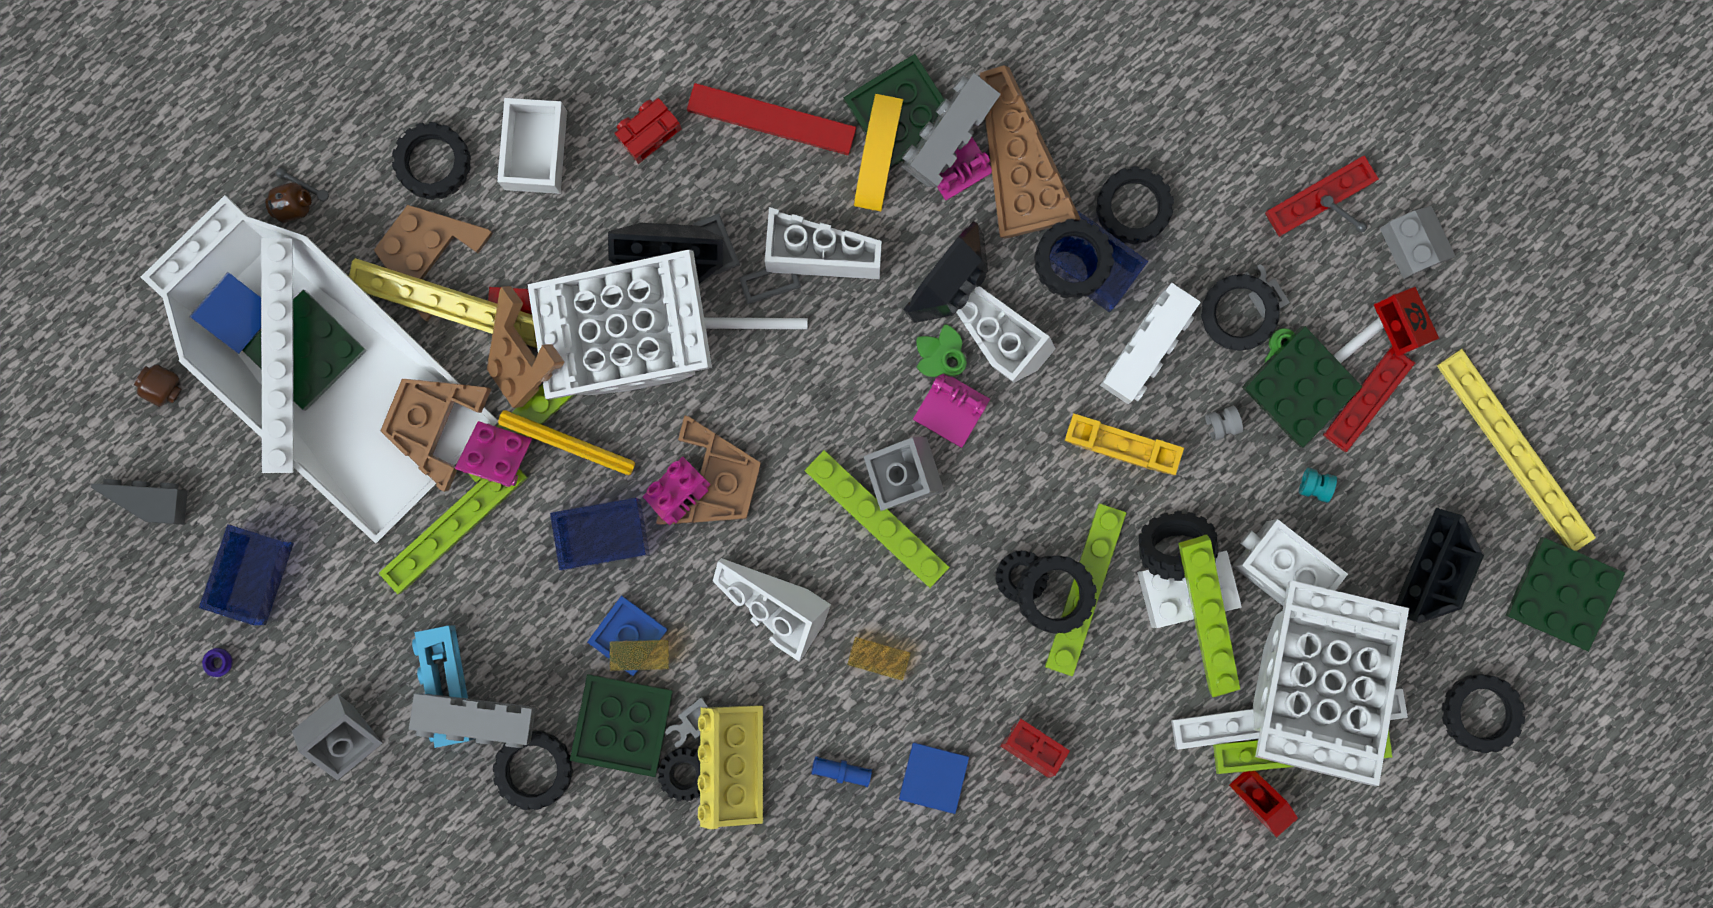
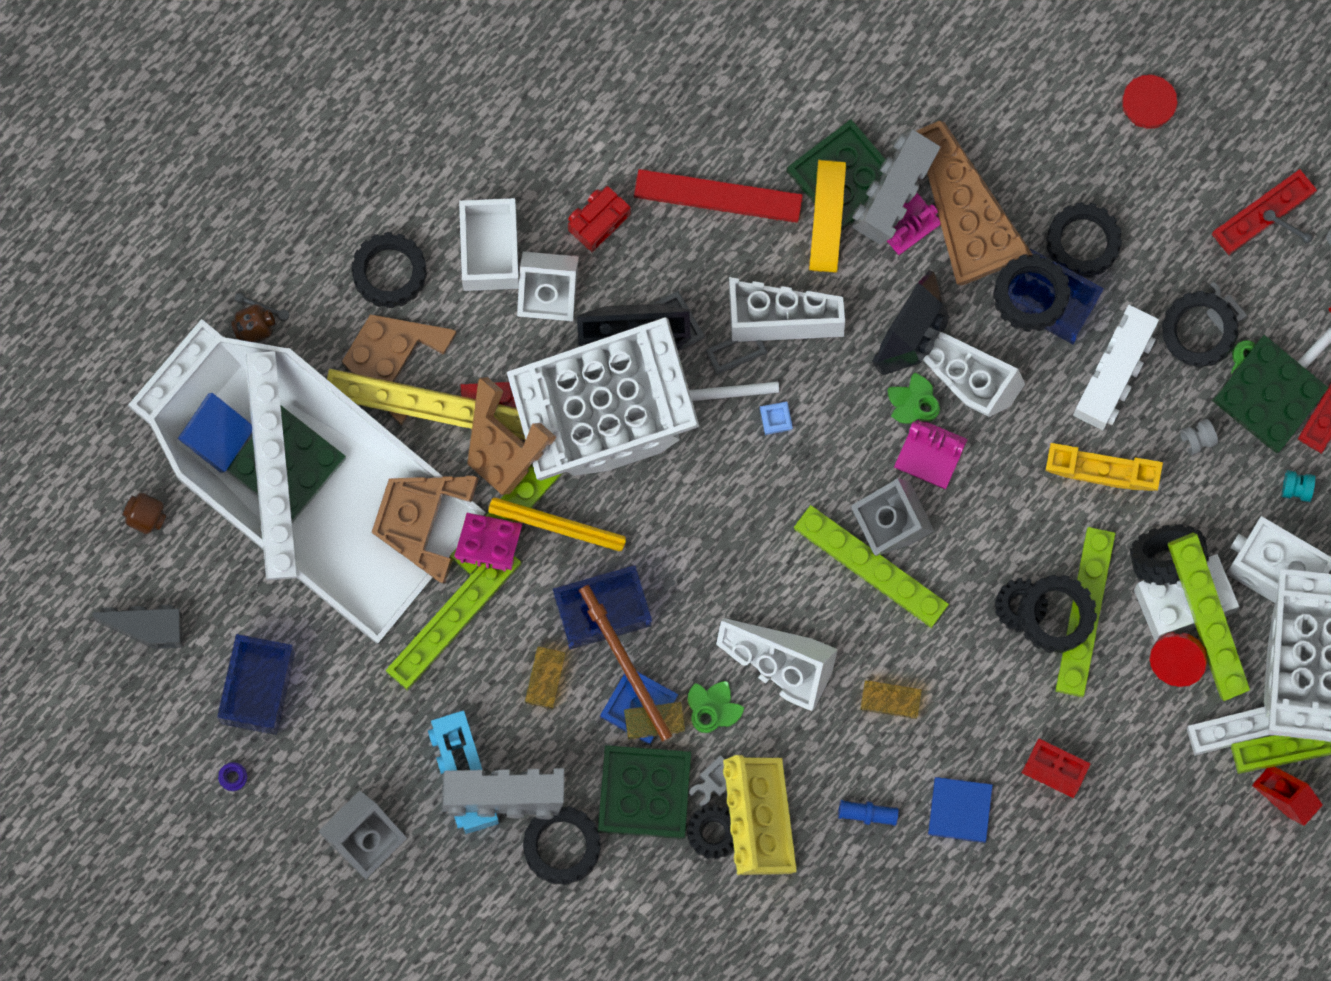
camera: 10 degrees left, 10 degrees down
dark pink hinge [642,456,711,525] -> none
medium nougat wing [656,415,761,525] -> none
none -> white slope [517,252,579,321]
none -> clear yellow plate [525,647,566,709]
none -> dark orange bar [579,584,672,742]
none -> bright green plate [688,681,744,733]
none -> light blue tile [759,402,793,435]
none -> red tile [1122,75,1177,129]
none -> red tile [1149,632,1208,687]

